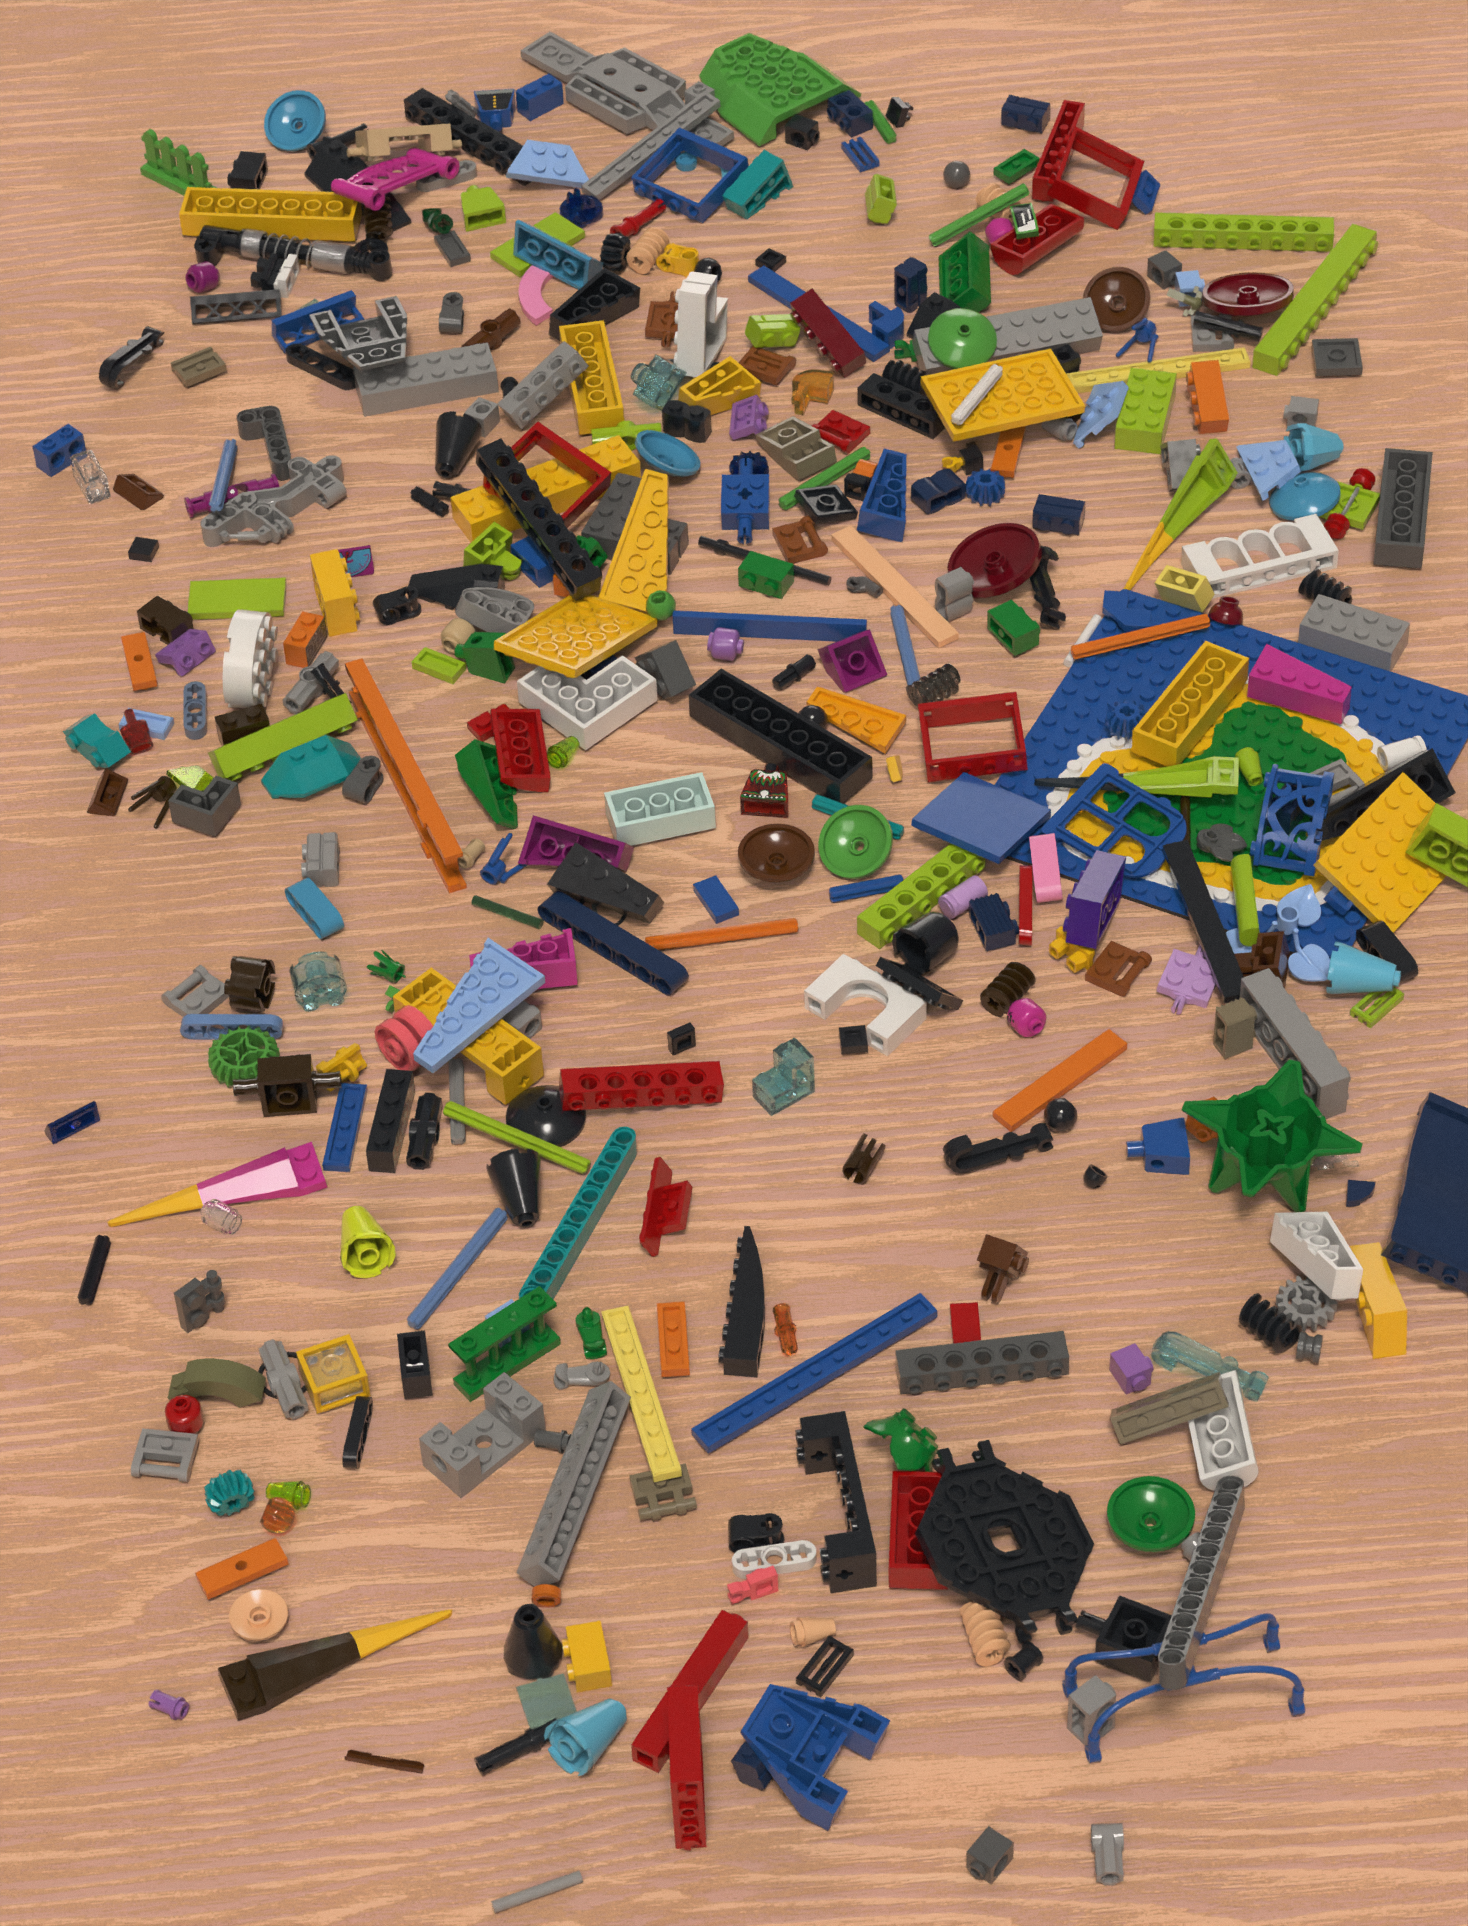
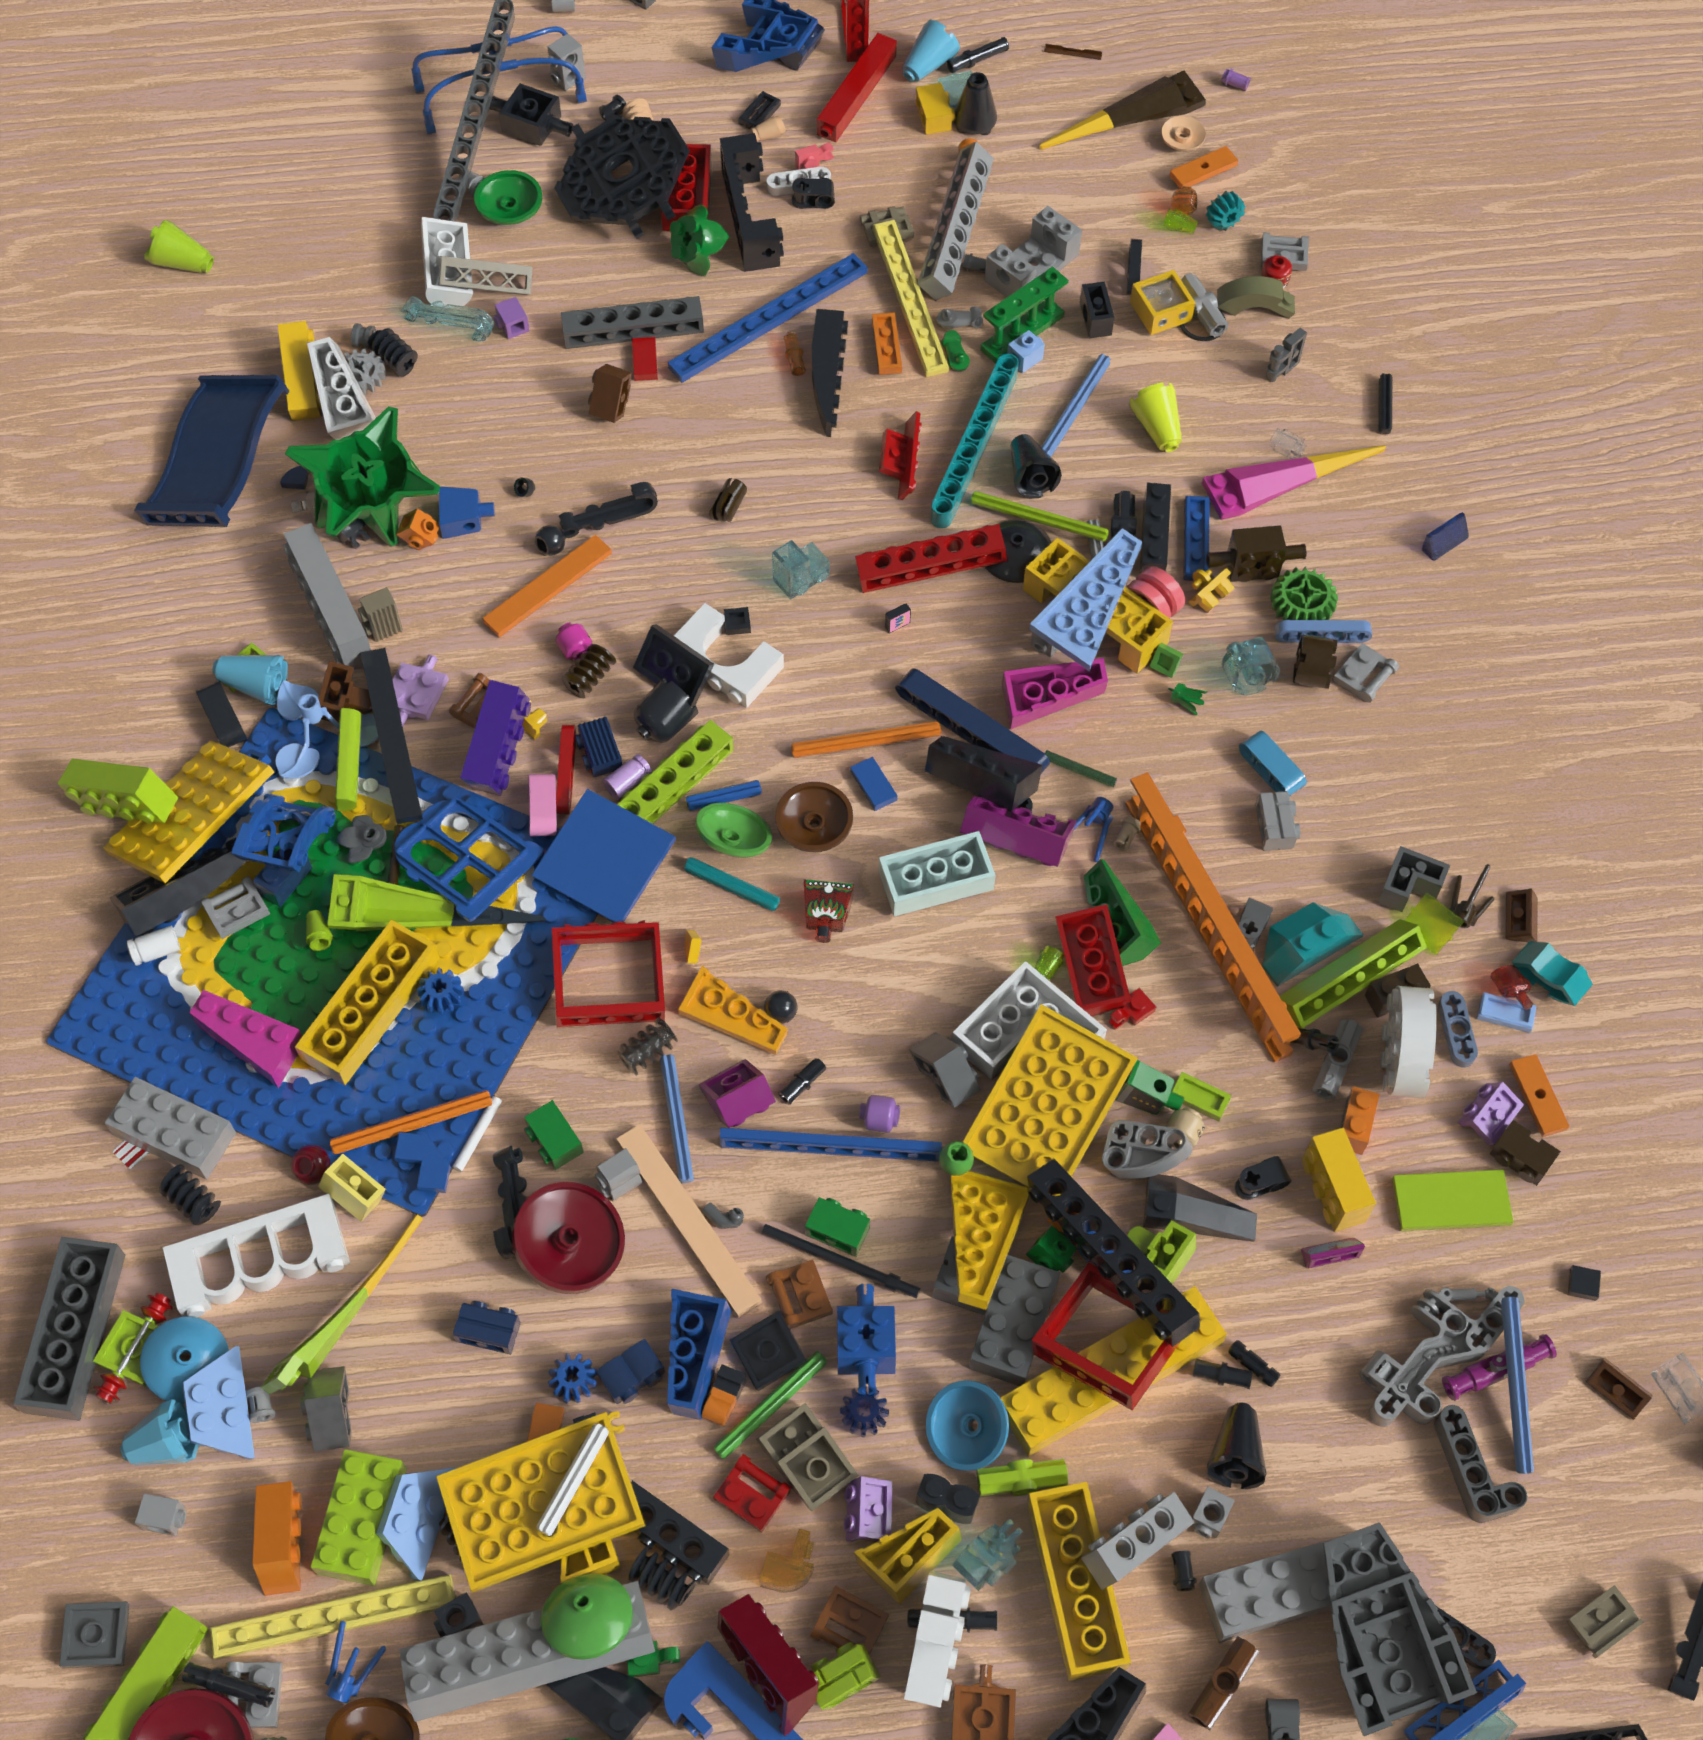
camera: 175 degrees right, 15 degrees up
black brick [689,668,873,803] -> none

